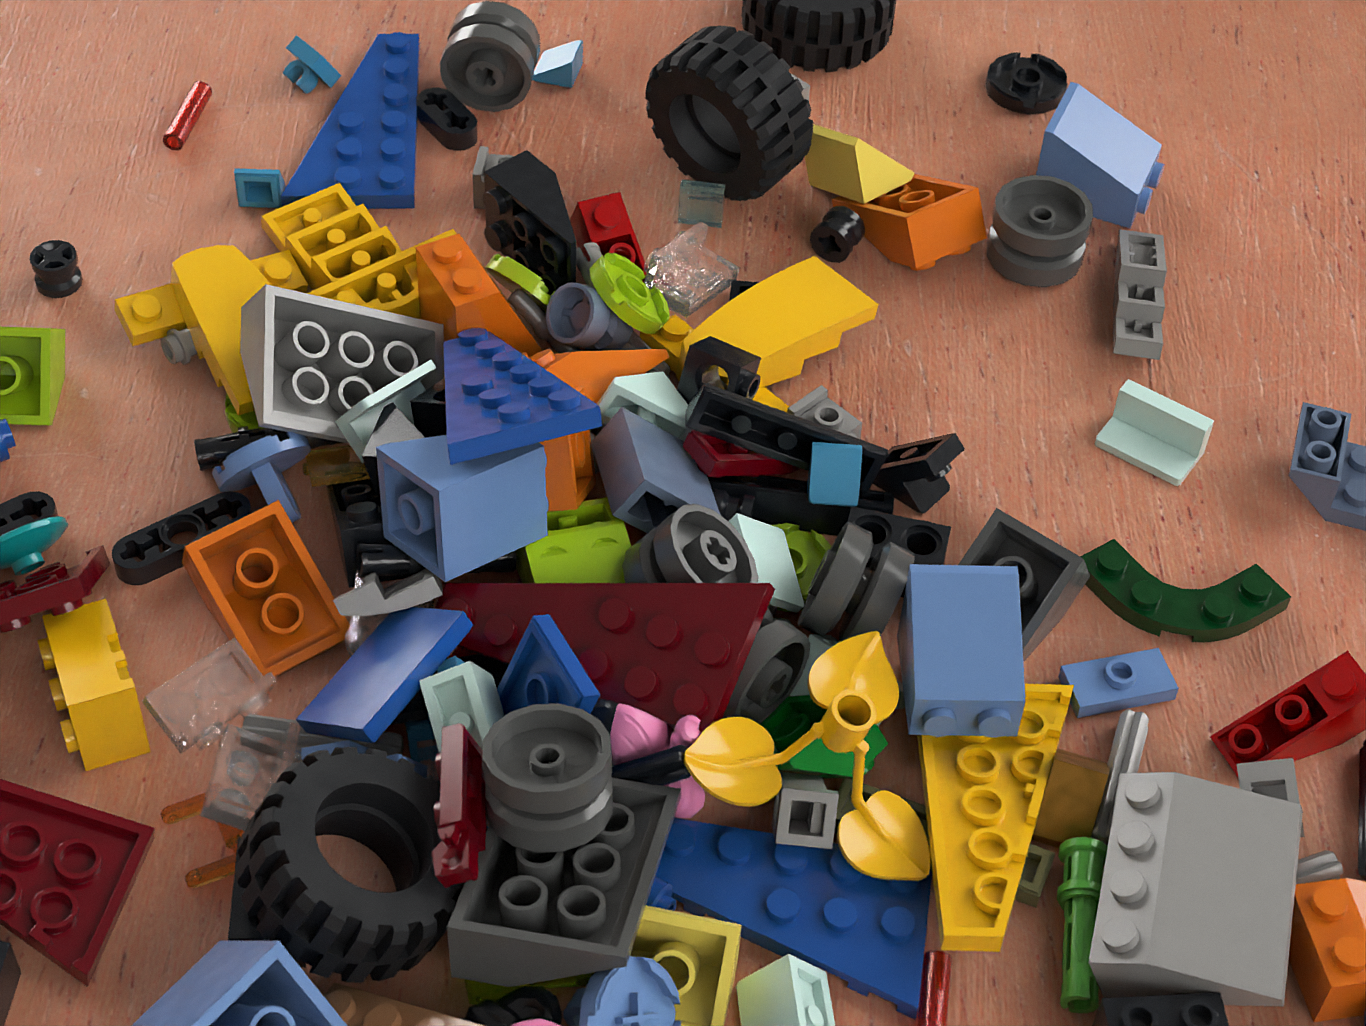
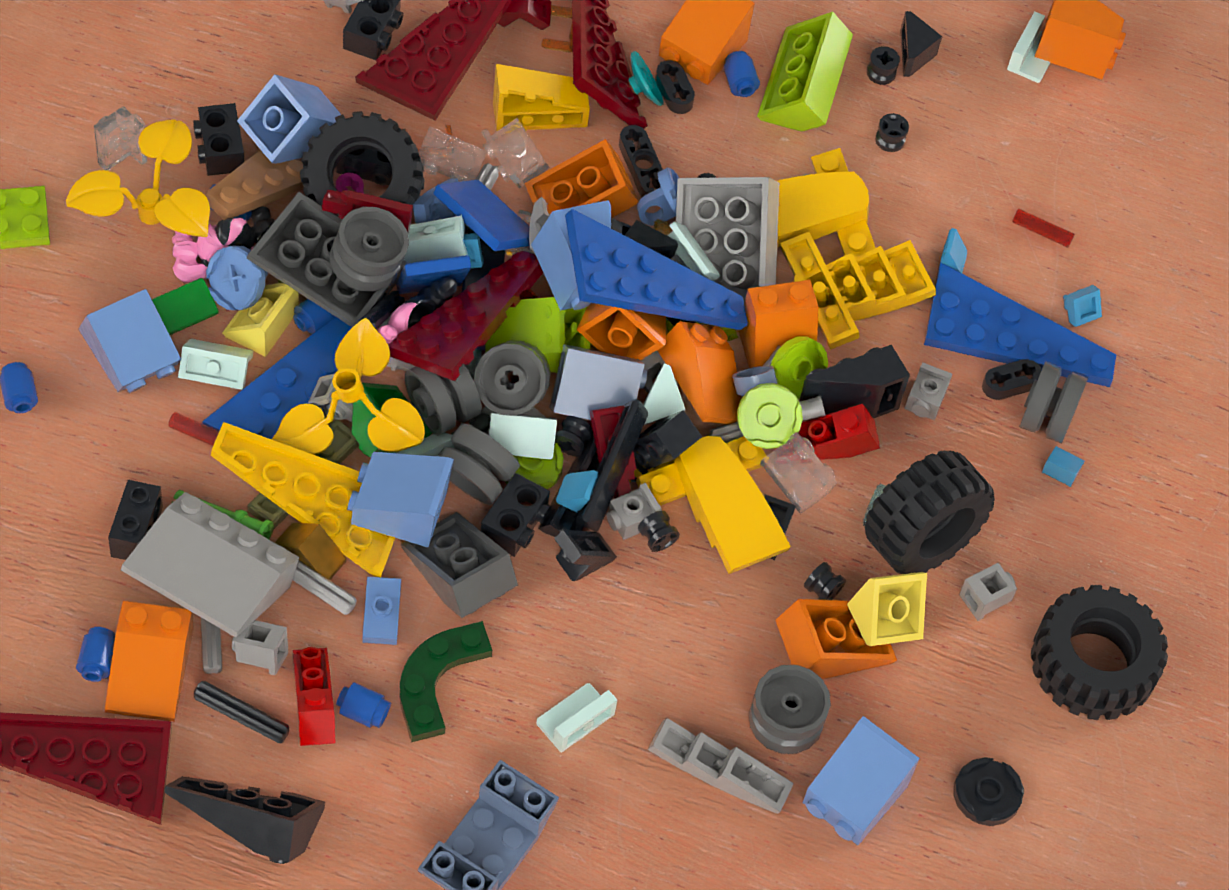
camera: 100 degrees right, 10 degrees up
none -> blue brick [336,682,391,728]
none -> black wheel [638,510,680,552]

